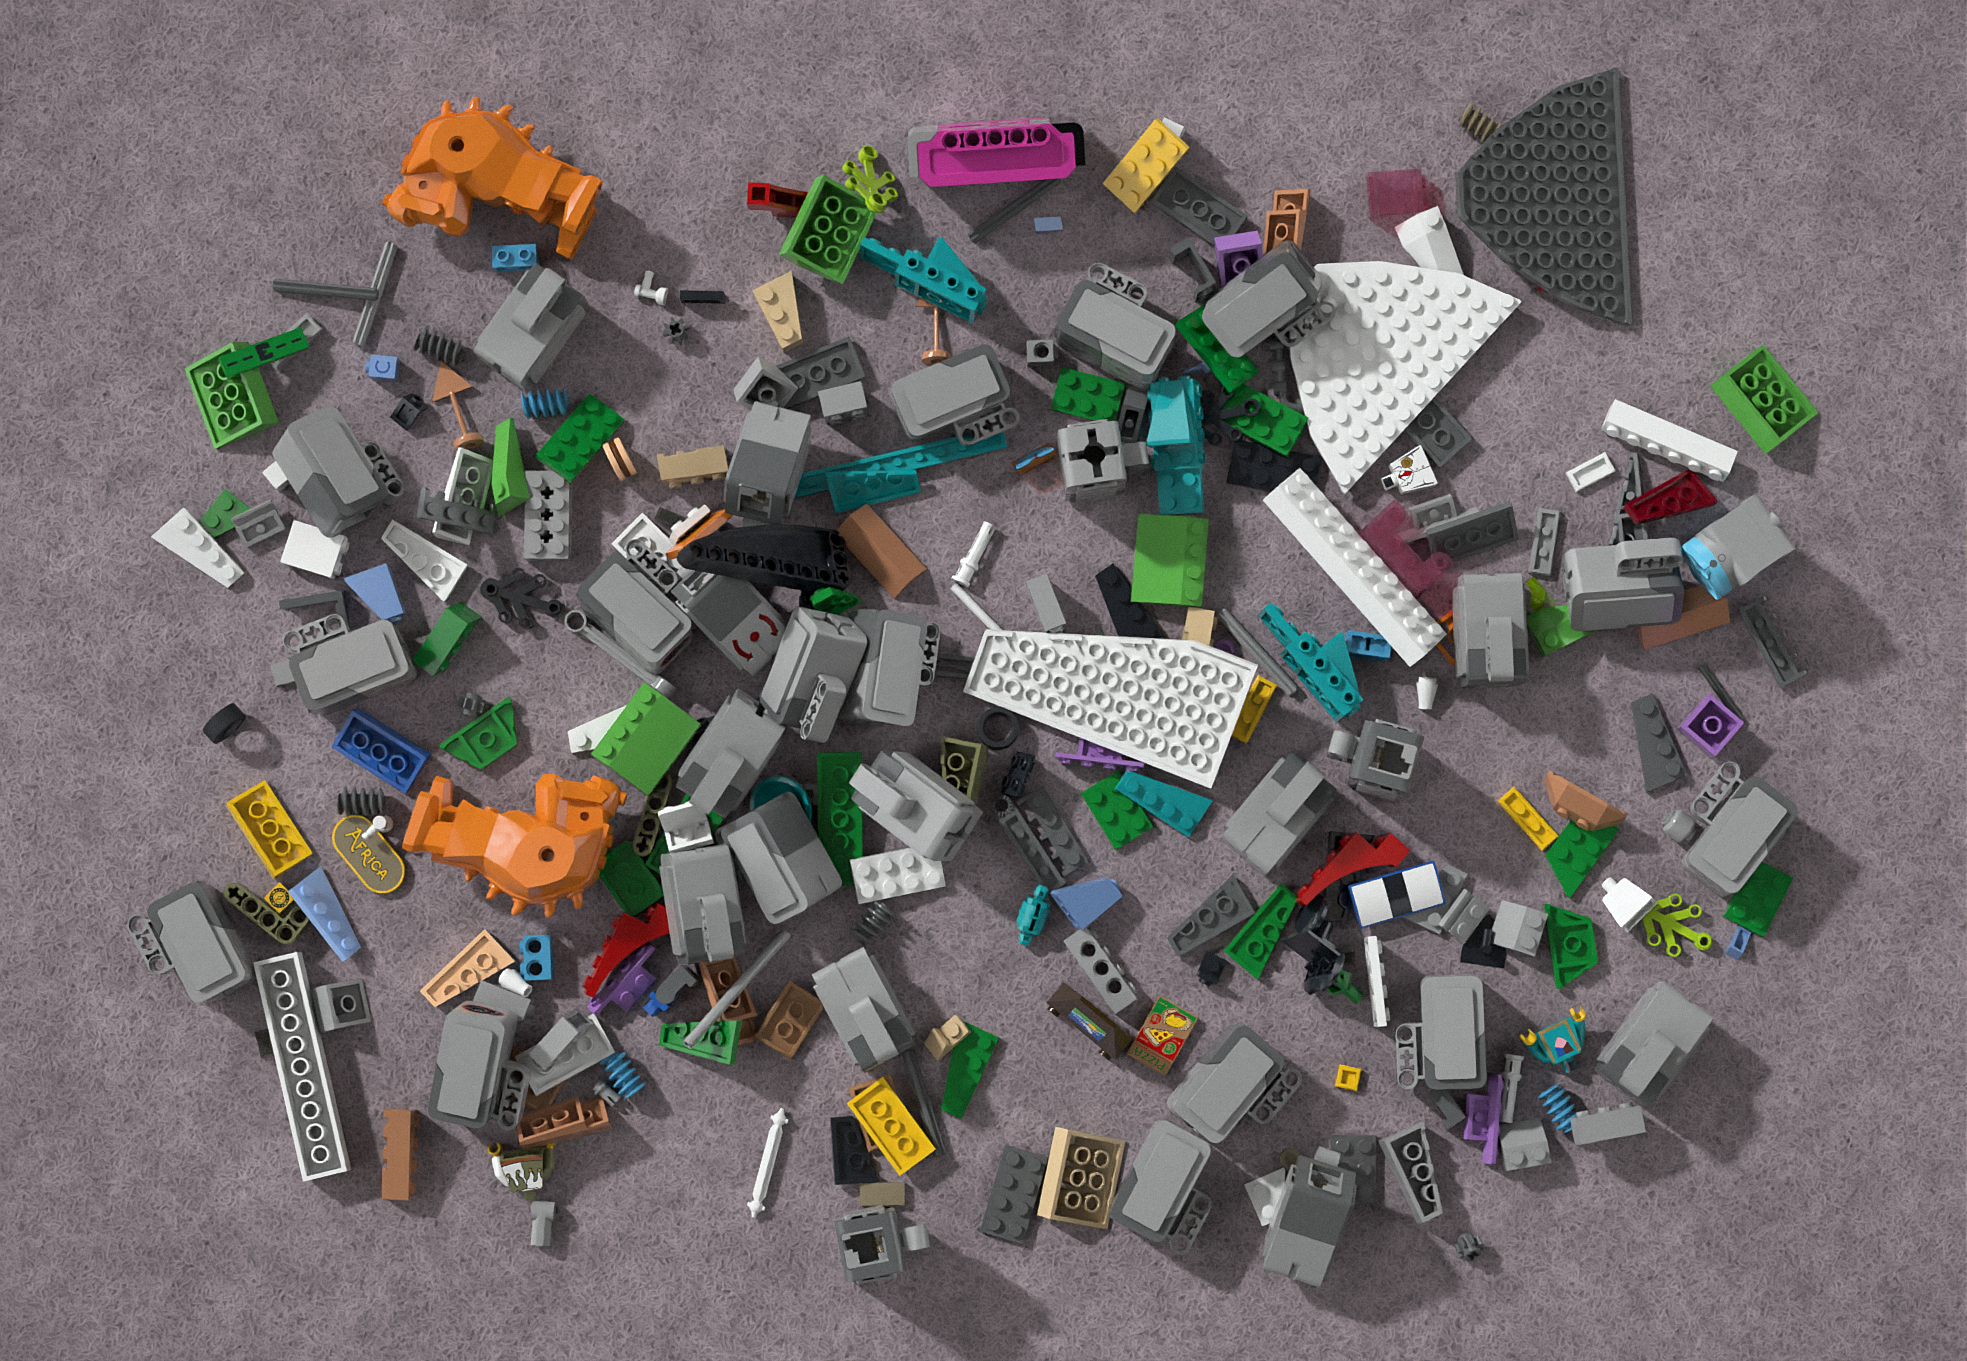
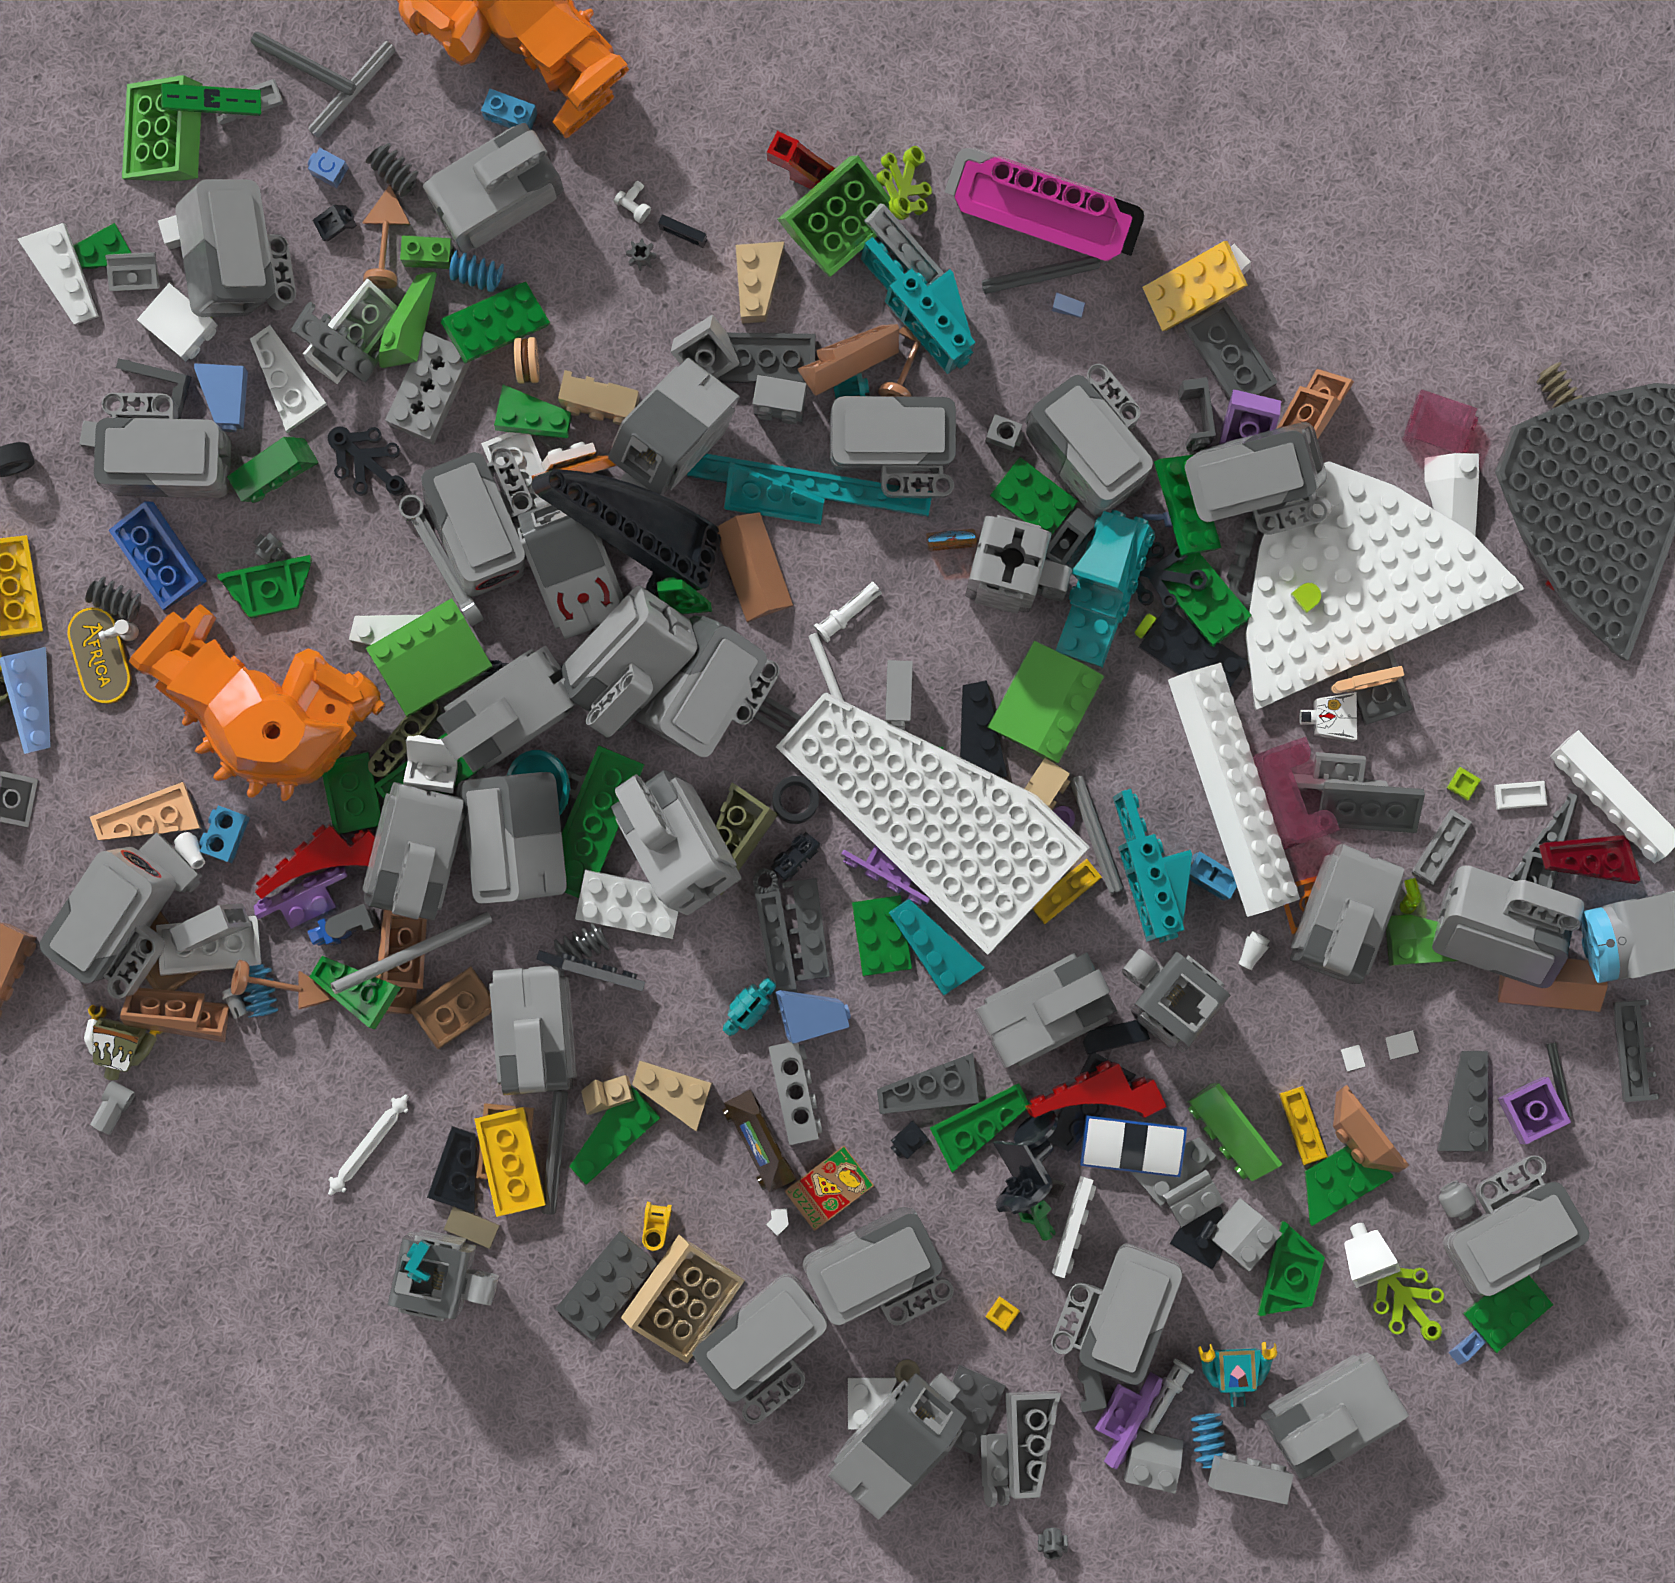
camera: 20 degrees right, 0 degrees up
none -> nougat piece [231,960,336,1010]
none -> bright green brick [400,236,454,269]
none -> teal bracket [404,1240,431,1283]
none -> green wing [494,384,572,438]
none -> wing [536,950,645,991]
none -> tan wedge [632,1061,712,1131]
none -> yellow piece [642,1201,672,1251]
none -> white piece [766,1208,789,1236]
none -> nougat slope [798,324,899,396]
none -> teal bracket [833,372,869,399]
none -> light grey plate [864,204,944,286]
none -> light grey hinge [981,1433,1010,1507]
none -> black piece [1083,1020,1150,1055]
none -> lime tile [1134,613,1156,639]
none -> bright green slope [1187,1083,1282,1181]
none -> lime tile [1290,583,1321,613]
none -> light nougat piece [1331,666,1404,694]
none -> white sticker [1341,1030,1419,1071]
none -> lime tile [1446,767,1481,801]

